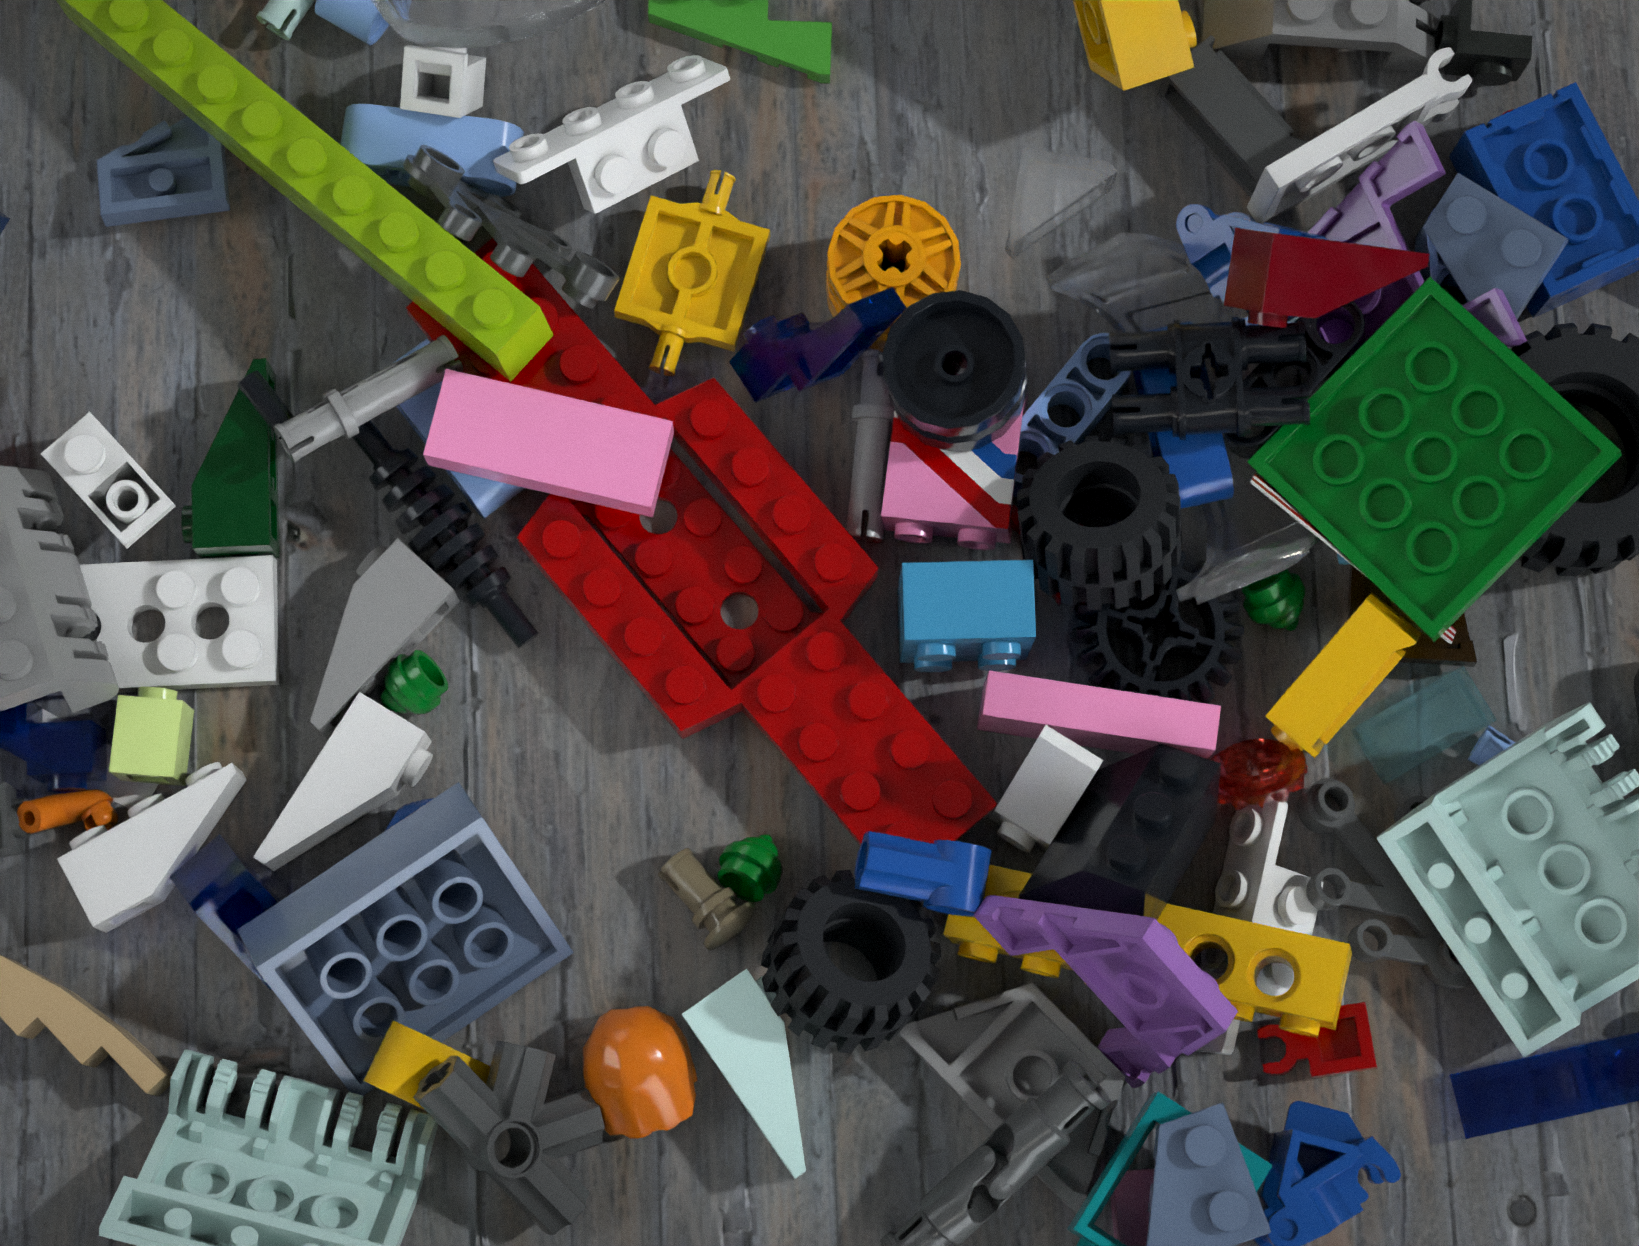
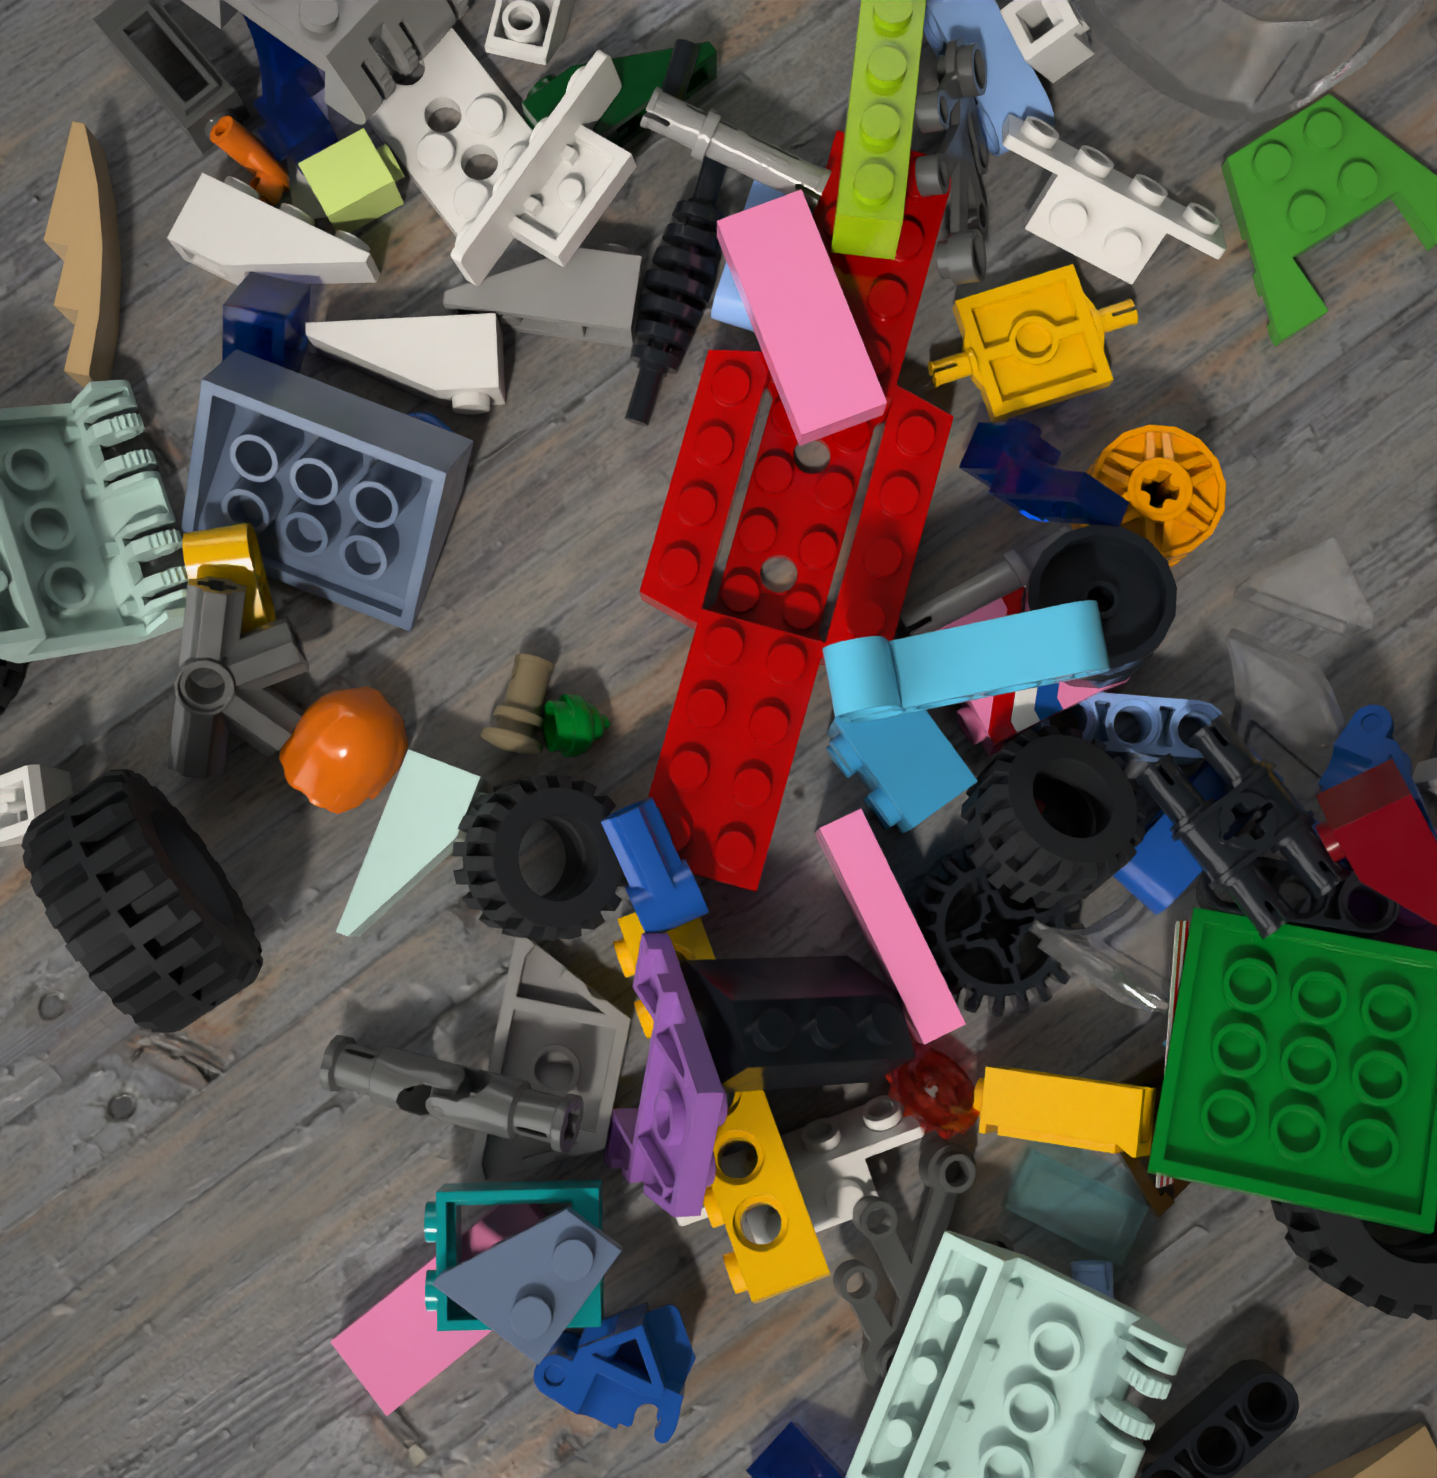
camera: 60 degrees right, 5 degrees up
green plate [381,650,448,715] -> none
white slope [990,725,1104,853] -> none
green plate [1242,564,1306,631] -> none
red plate [1257,1002,1377,1079] -> none
none -> white bracket [451,50,637,286]
none -> medium azure beam [822,600,1111,723]

